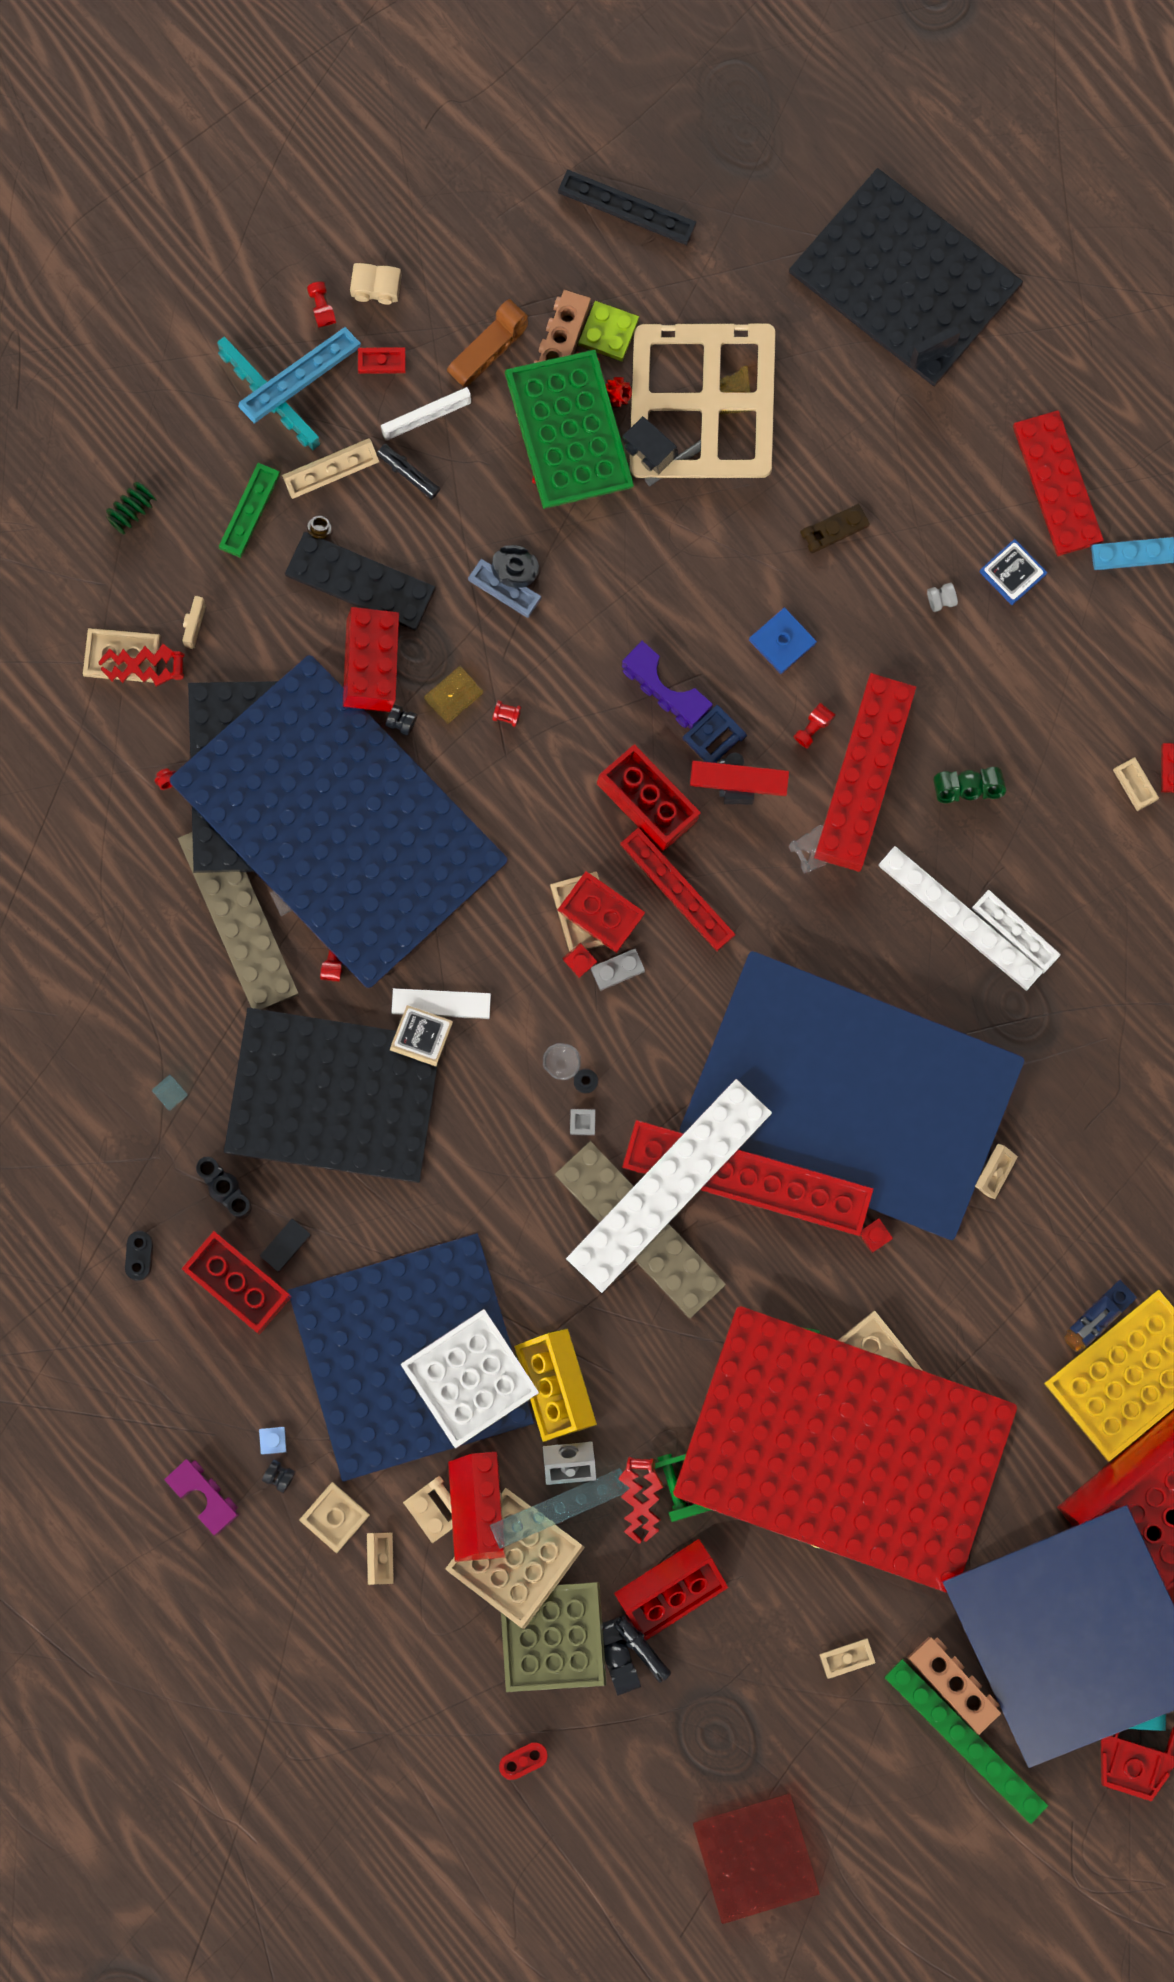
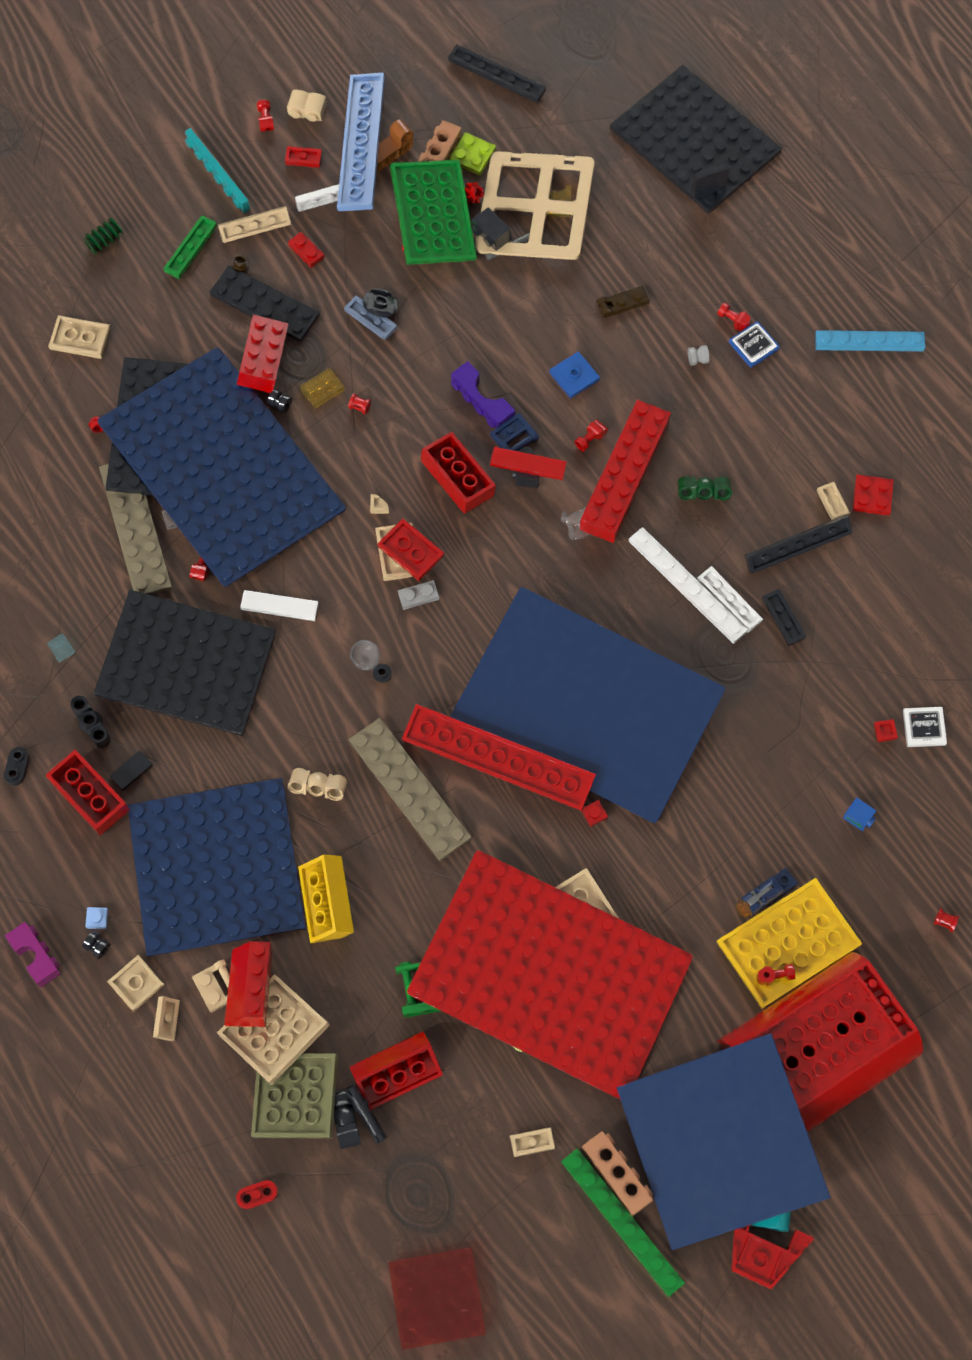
camera: 10 degrees right, 10 degrees down
red piece [98,644,185,687] -> none
tan plate [182,596,206,649] -> none
dark azure plate [238,327,361,423] -> none
black pin [377,443,440,500] -> none
tile [390,1005,453,1066] -> none
white plate [401,1309,539,1449] -> none
clear light blue tile [490,1468,629,1549] -> none
light grey brick [543,1442,596,1485] -> none
red plate [562,942,597,978] -> none
white plate [566,1079,772,1293] -> none
light grey plate [570,1109,595,1135] -> none
piece [618,1457,664,1544] -> none
red plate [620,828,735,952] -> none
tan plate [975,1144,1018,1199] -> none
red plate [1013,410,1104,556] -> none
none -> red plate [288,232,325,268]
none -> tan piece [288,768,347,801]
none -> medium blue plate [337,73,385,211]
none -> tan tile [370,494,389,514]
none -> red leg [717,302,750,331]
none -> black plate [744,514,852,574]
none -> red leg [756,963,796,986]
none -> black plate [762,589,806,647]

